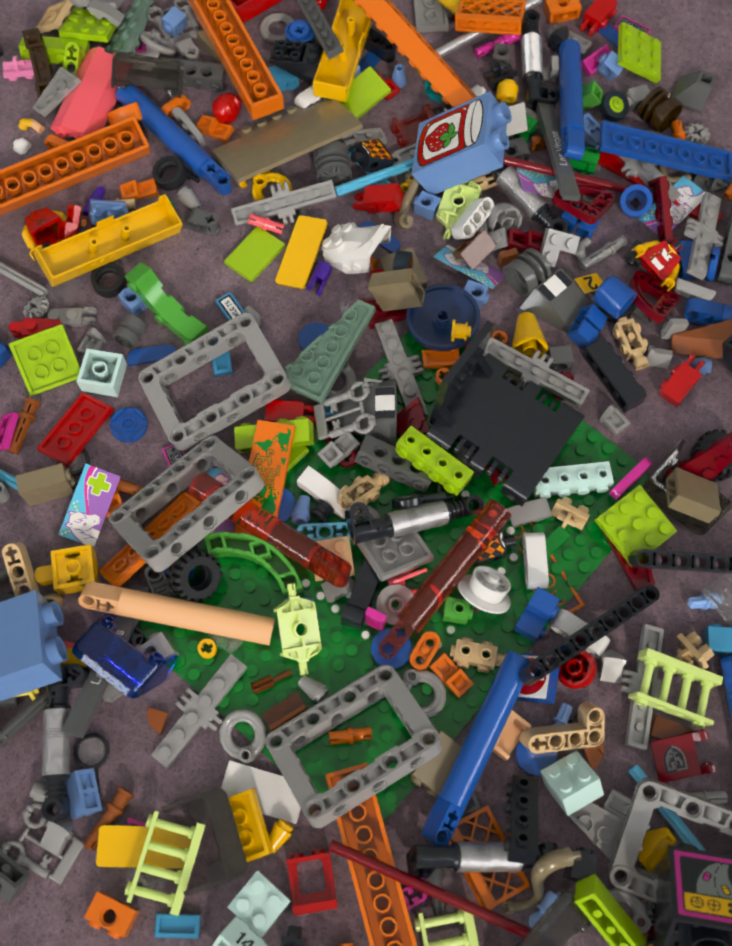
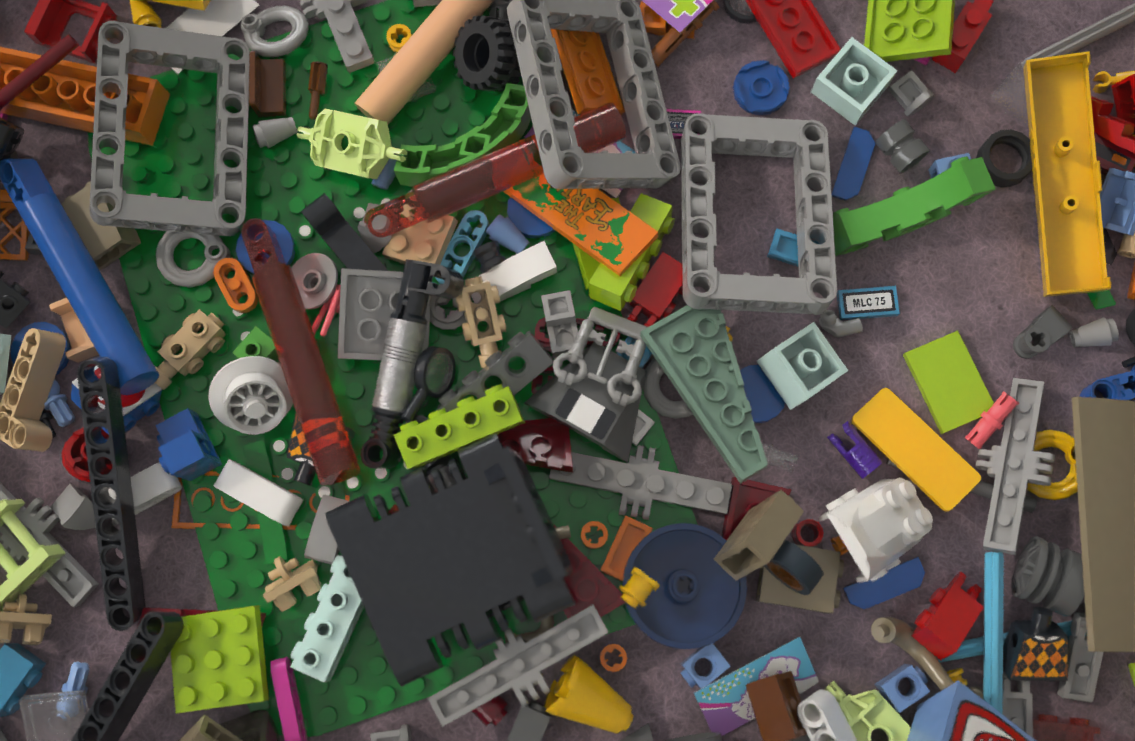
camera: 125 degrees right, 10 degrees up
light grey gear [22,295,50,318] -> none
light grey hinge [45,307,97,327] -> none
orange pin [329,726,372,745] -> none
dark pink tile [365,606,387,631] -> none
orange slope [428,653,474,698] -> none
none -> light aqua brick [757,322,848,410]

